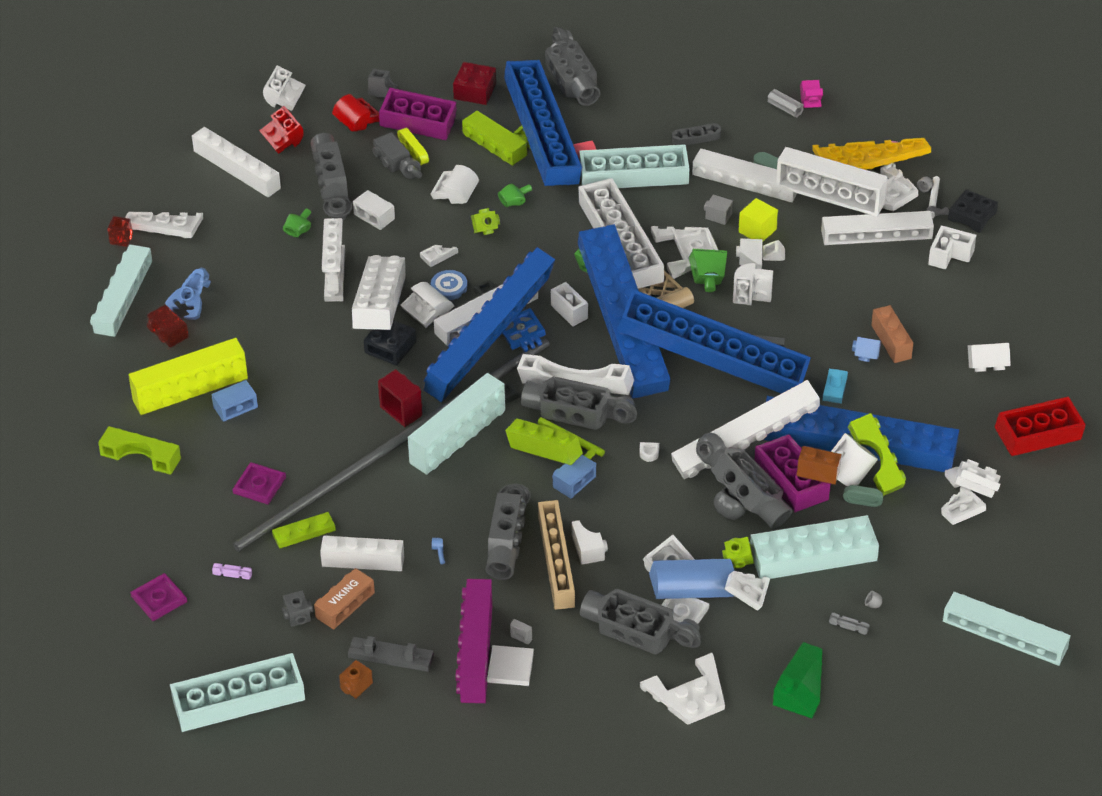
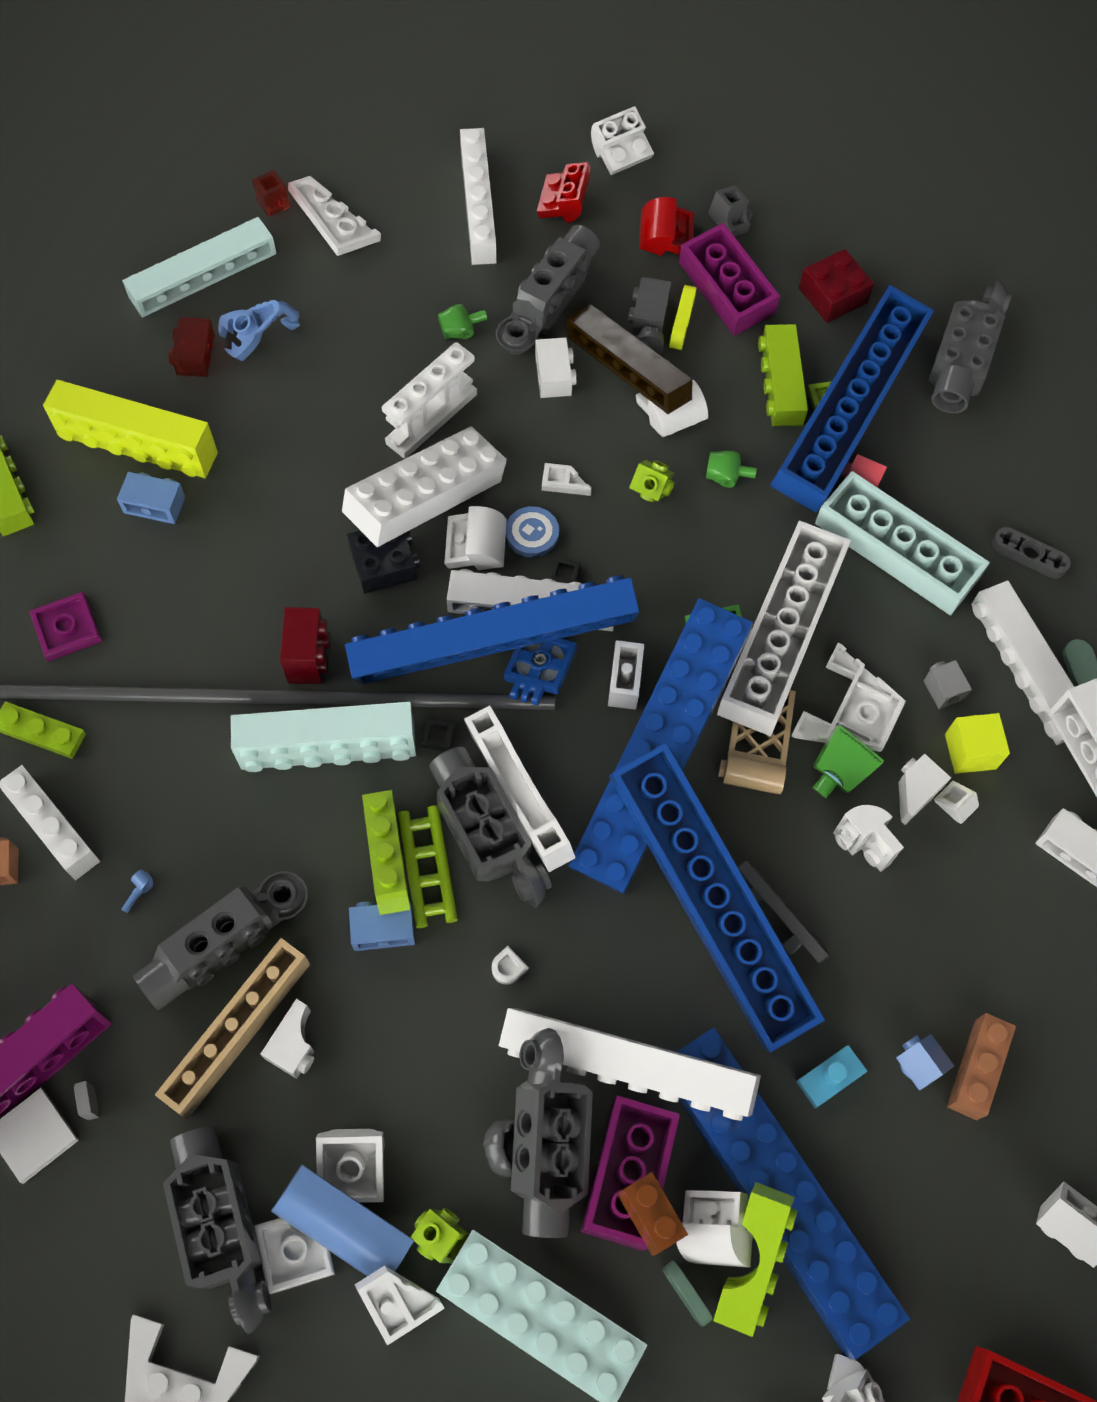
camera: 40 degrees right, 20 degrees up
none -> dark brown brick [567,304,693,414]

